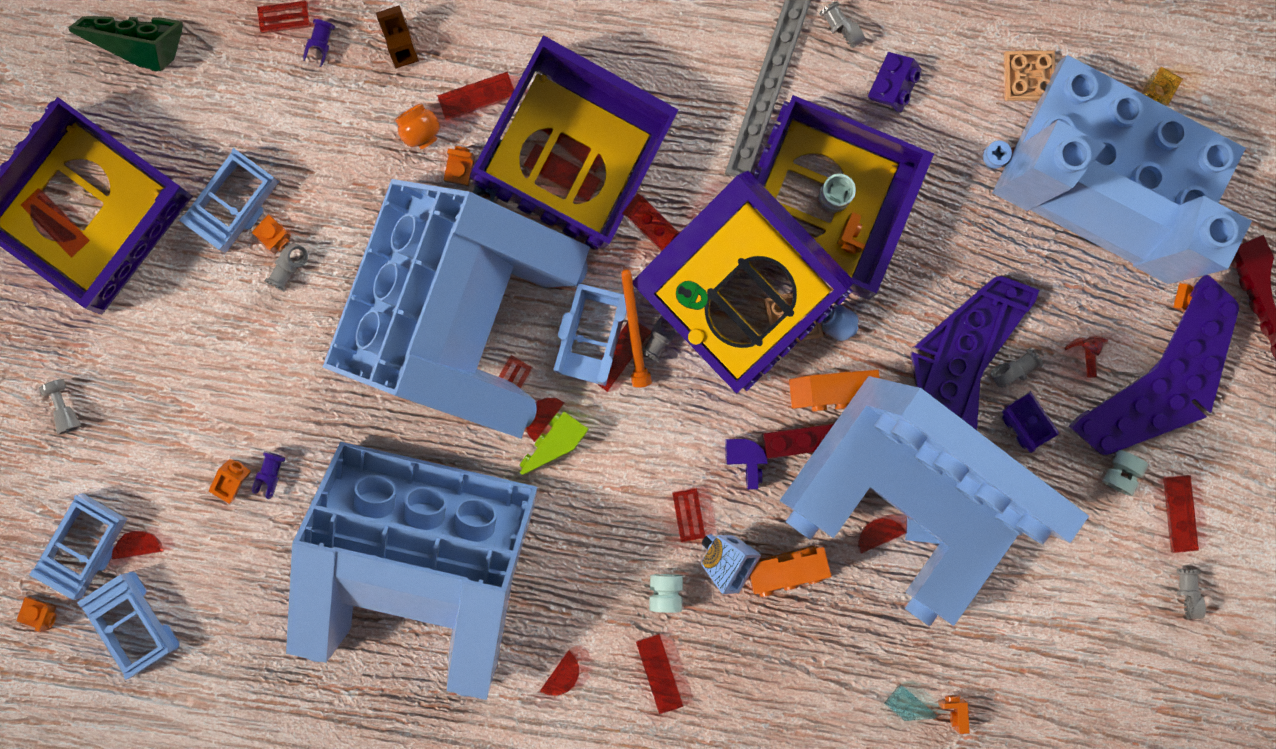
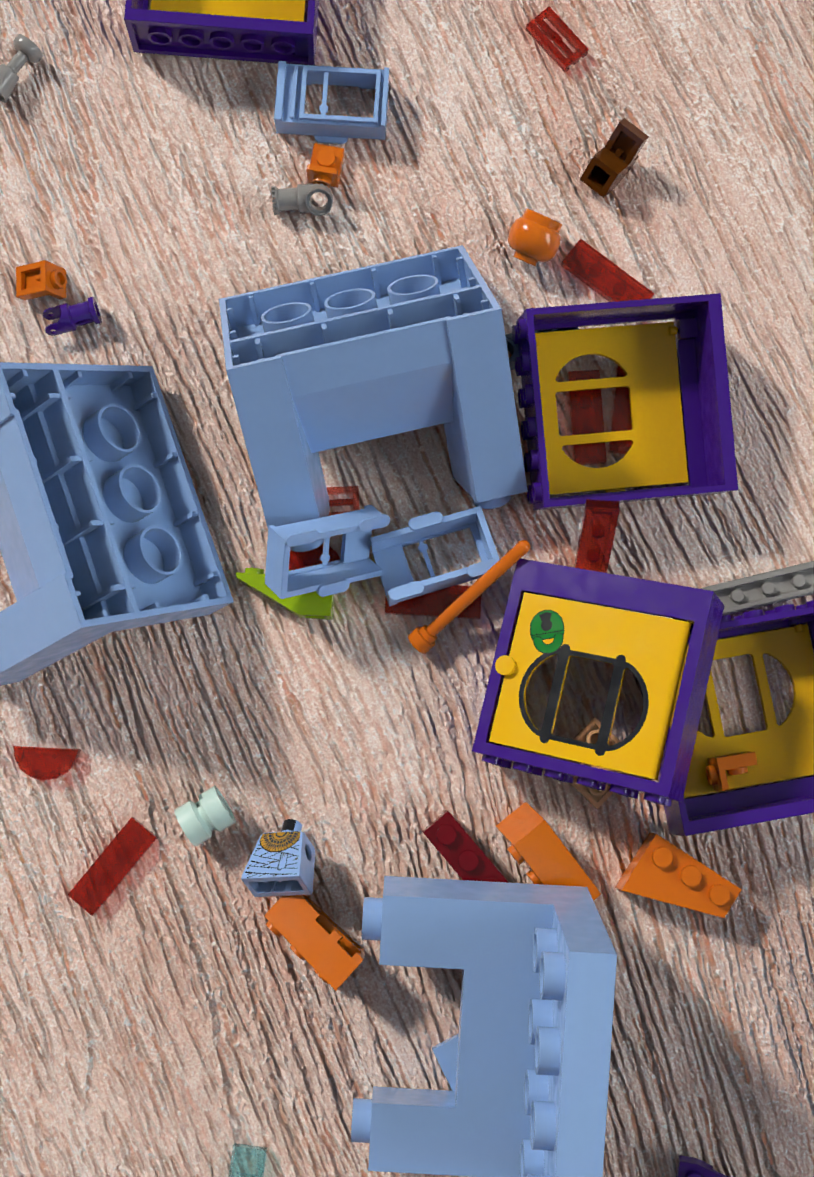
camera: 55 degrees right, 5 degrees down
dark purple piece [303,19,335,67] -> none
orange bracket [443,146,475,187] -> none
light grey connector [642,316,677,363] -> none
clear red tile [672,488,706,542] -> none
dark purple brick [725,439,768,490] -> none
light aqua wheel [818,173,856,213] -> none
light blue head [821,304,859,341] -> none
clear red tile [858,518,907,554] -> none
dark purple wing [910,276,1040,430] -> none
light grey connector [991,348,1044,388] -> none
dark purple bracket [1002,391,1059,453] -> none
clear red plant [1065,336,1108,378] -> none
none -> light blue piece [265,505,390,599]
none -> orange wedge [615,832,742,918]

